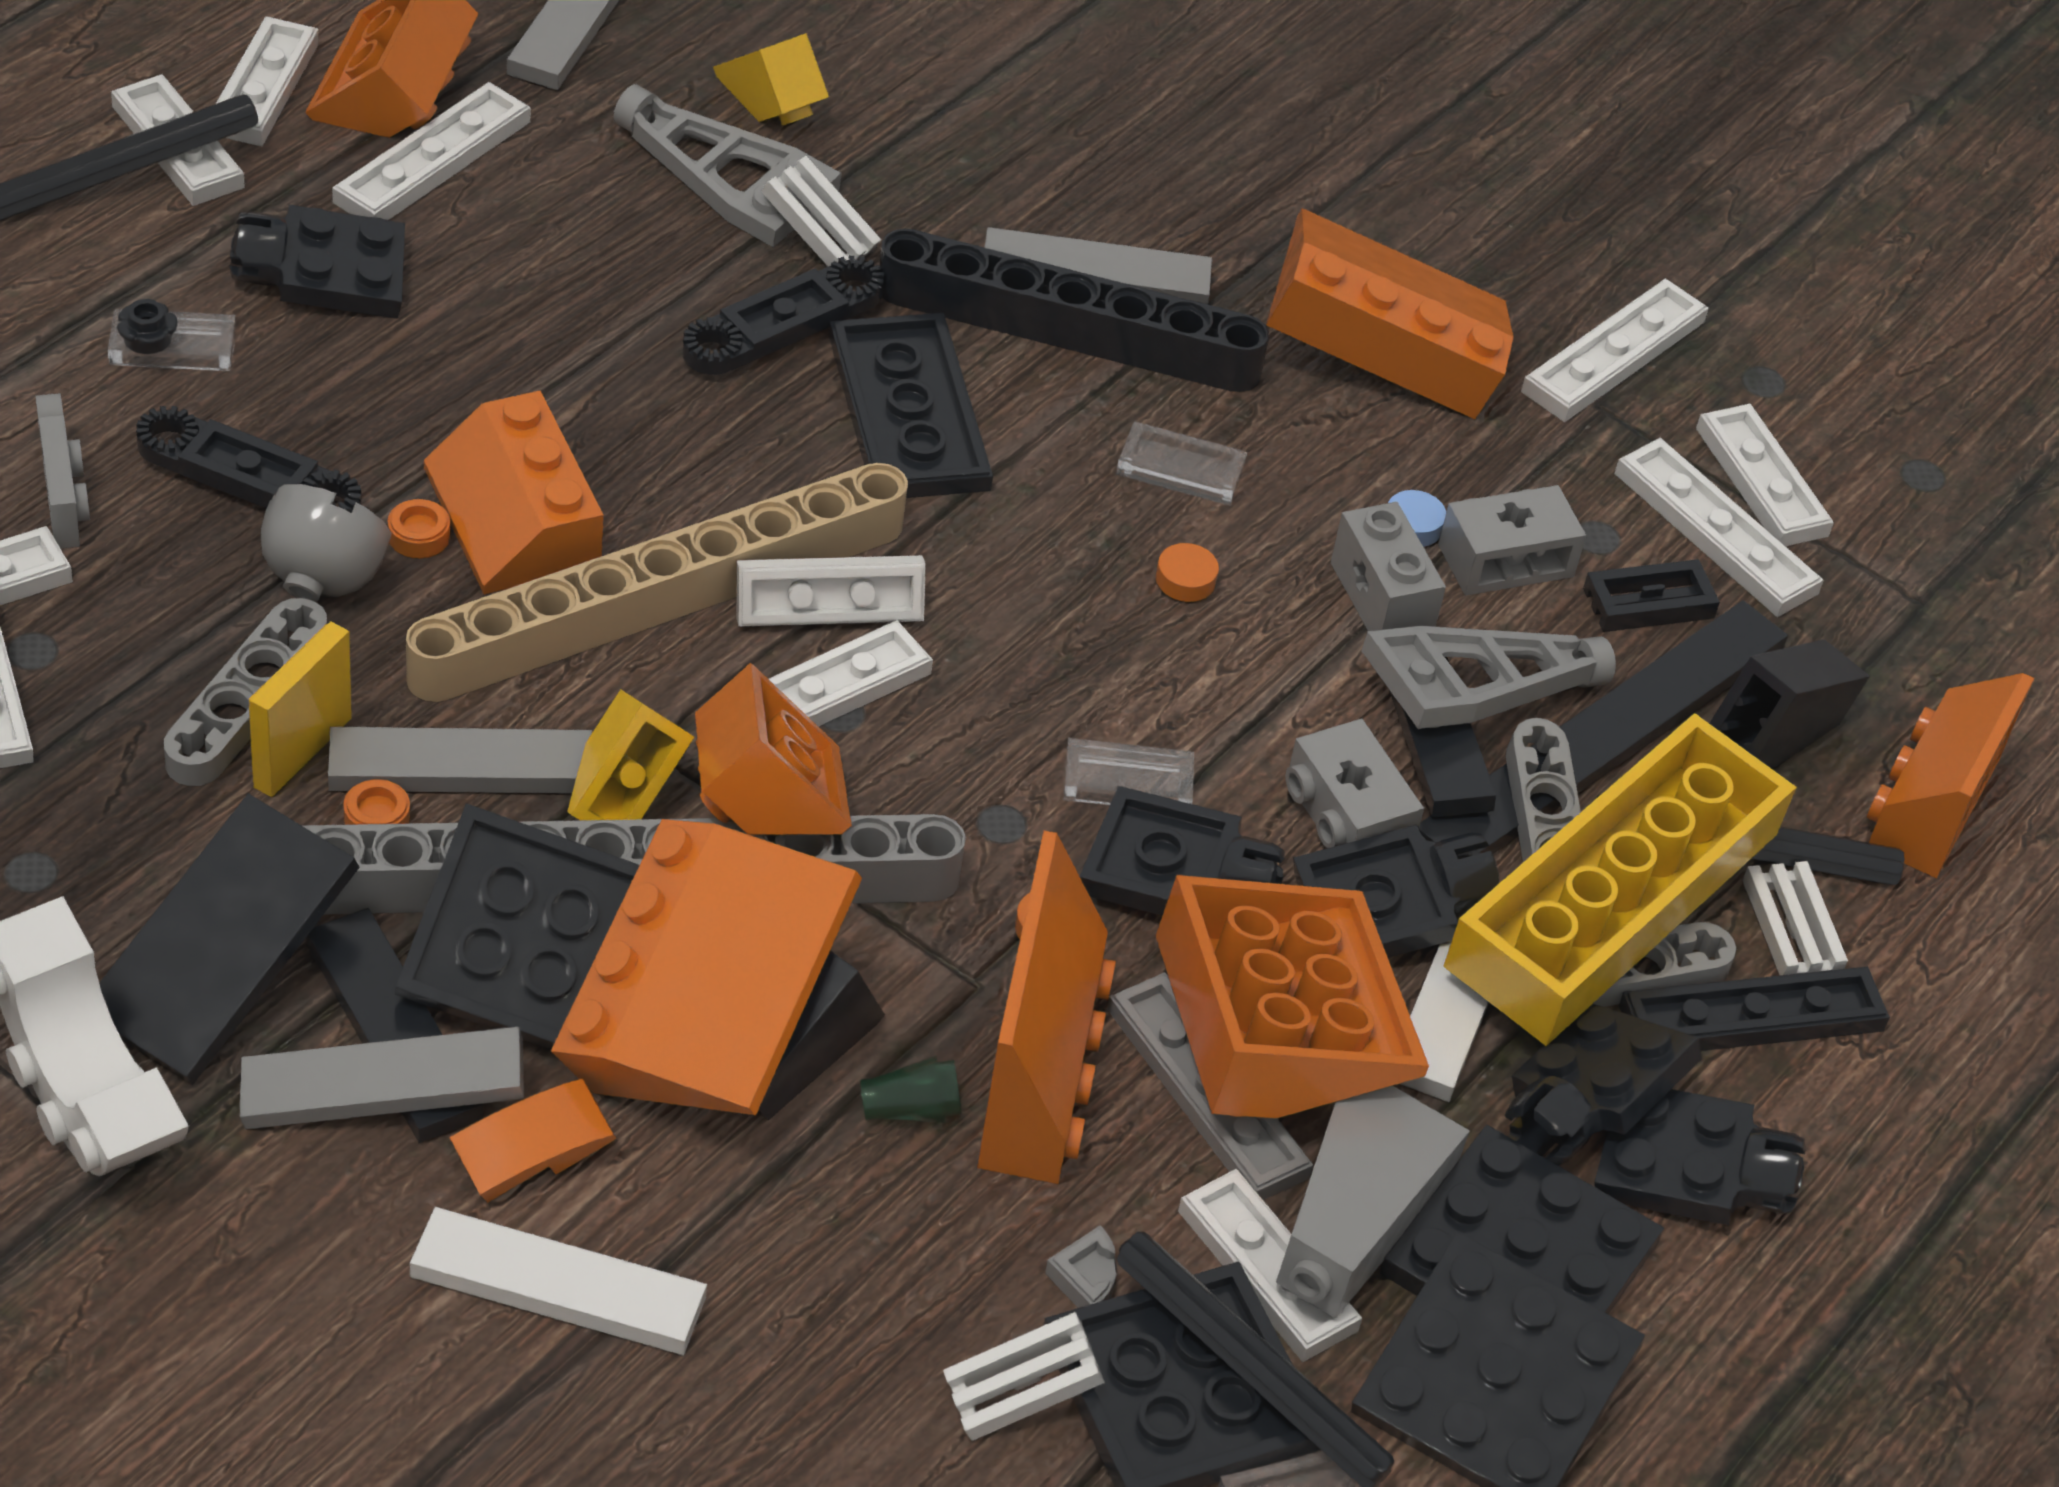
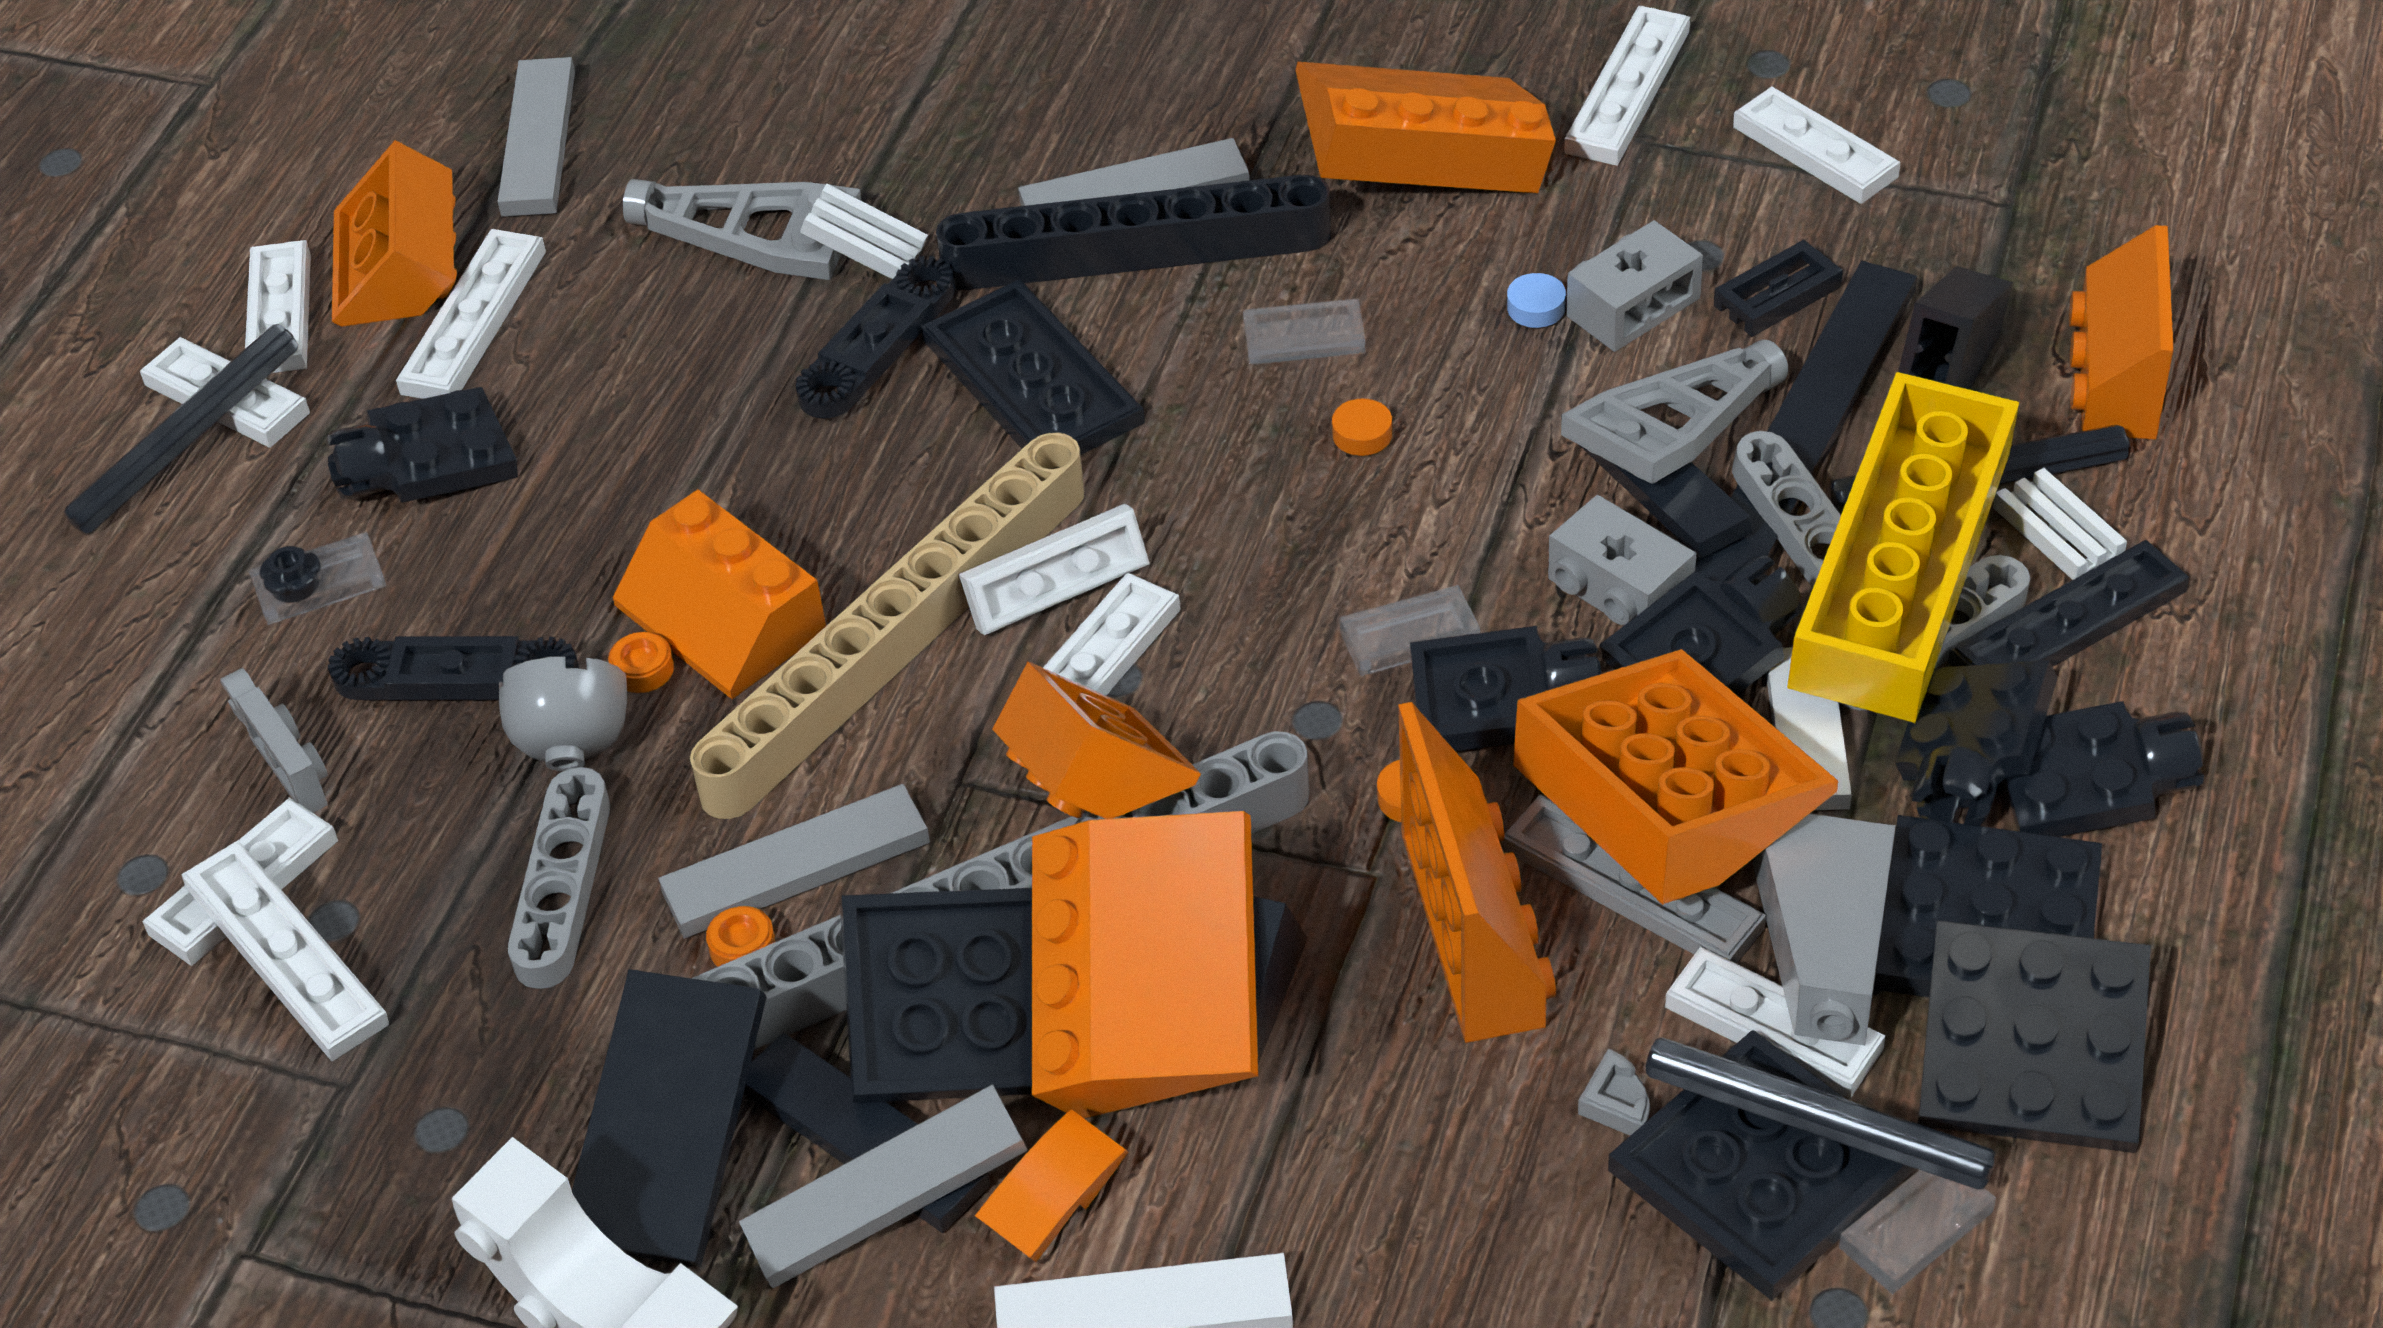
camera: 10 degrees left, 0 degrees up
yellow tile [249,621,352,797] -> none
yellow slope [567,689,694,821] -> none
yellow slope [713,33,829,126] -> none
clear green cone [860,1055,962,1123] -> none
white tile [943,1312,1105,1441] -> none
light grey brick [1330,502,1446,631] -> none
white tile [1614,438,1824,618] -> none

